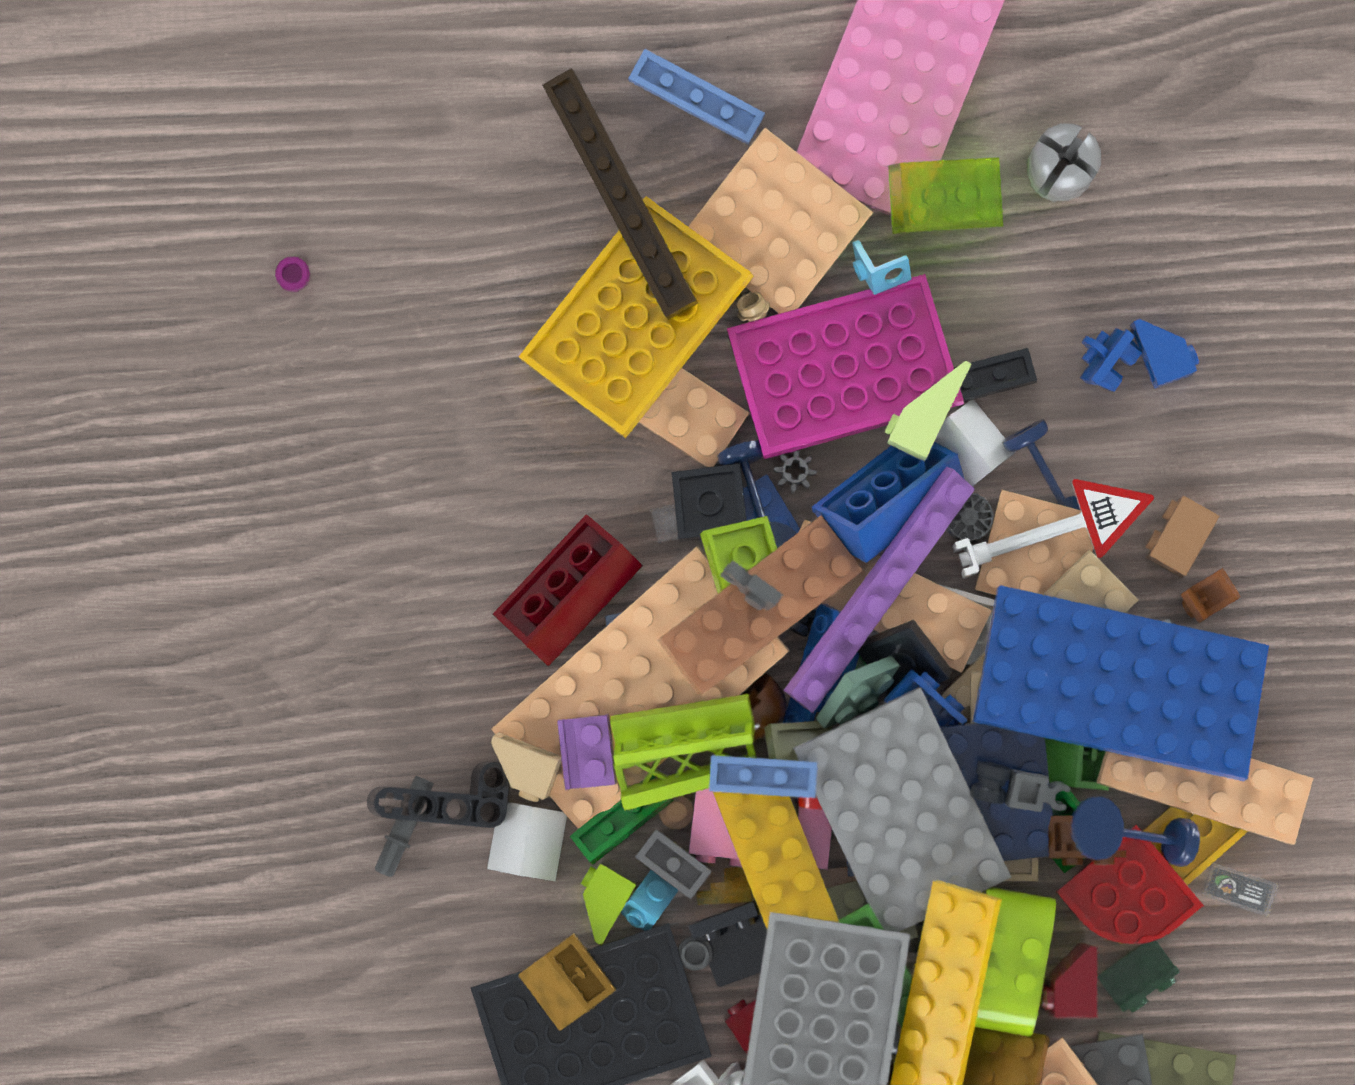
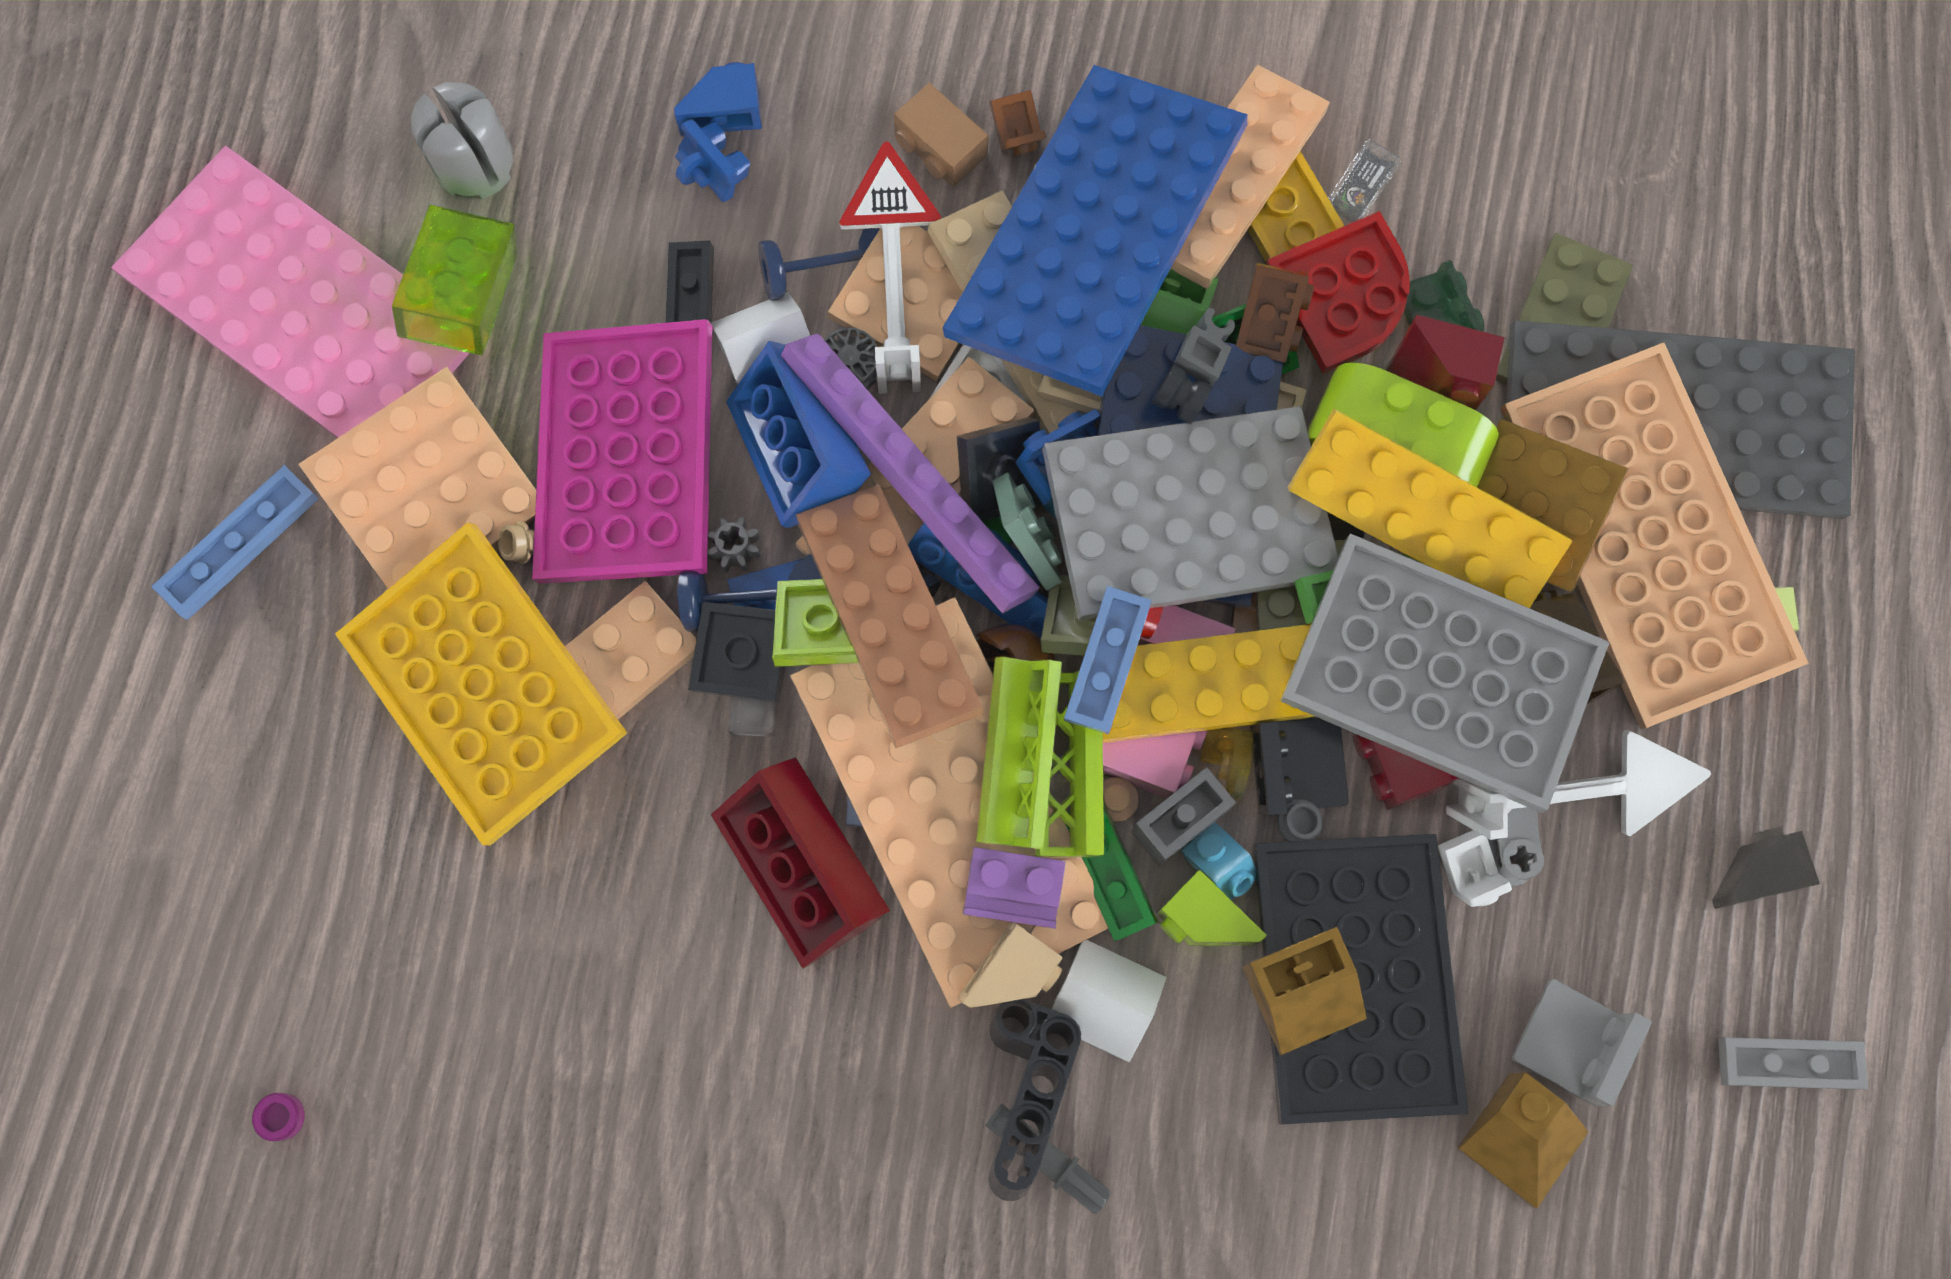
camera: 75 degrees left, 10 degrees down
dark brown plate [542,68,698,320] -> none
dark grey plate [720,561,783,611] -> none
medium azure bracket [852,240,911,295] -> none
yellowish green slope [885,361,971,461] -> none
dark blue piece [1071,796,1200,867] -> none

